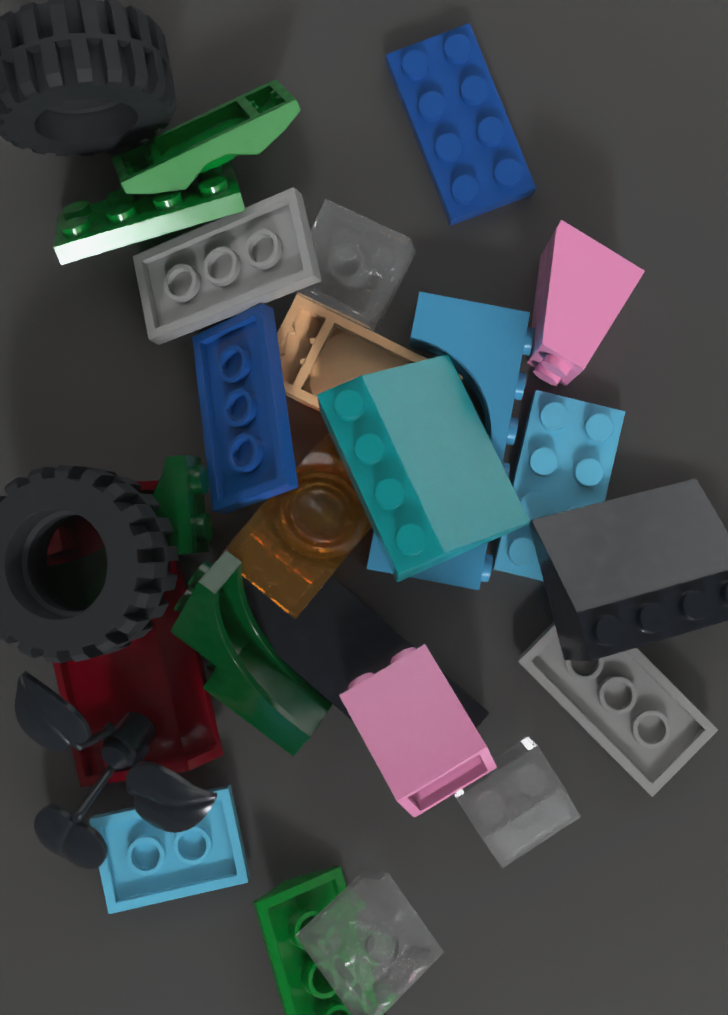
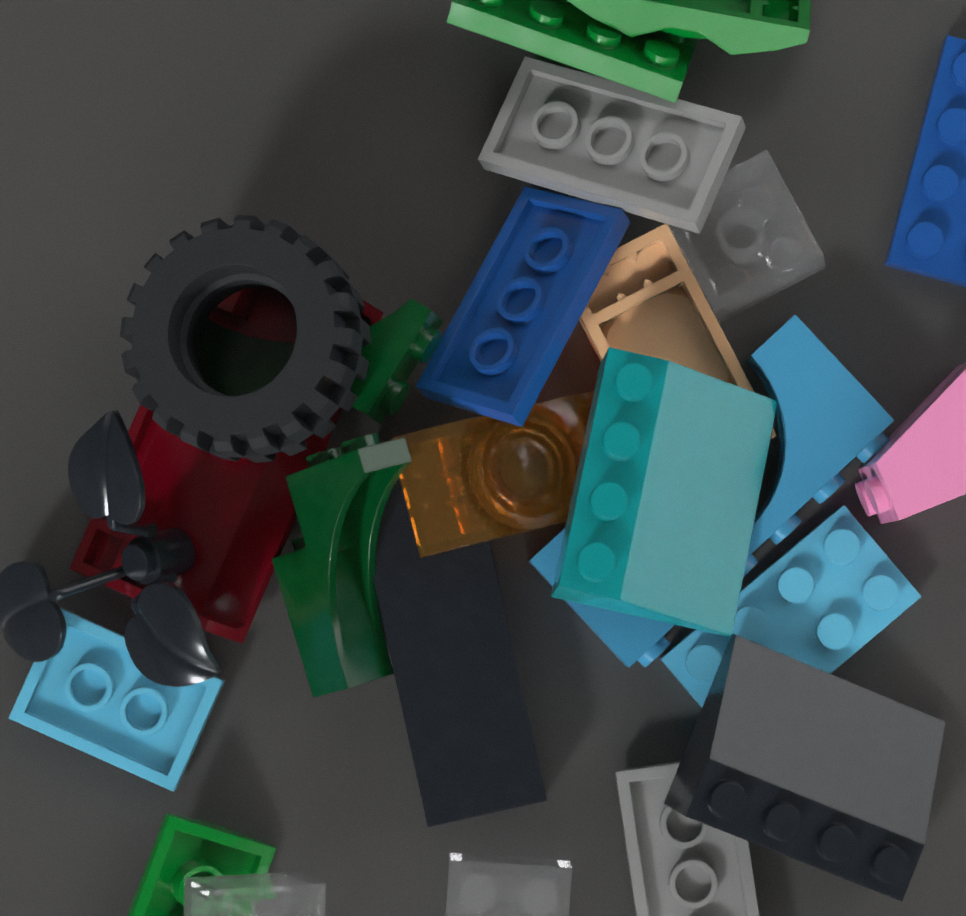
camera: 40 degrees right, 0 degrees up
bright pink slope [339,644,497,818] -> none

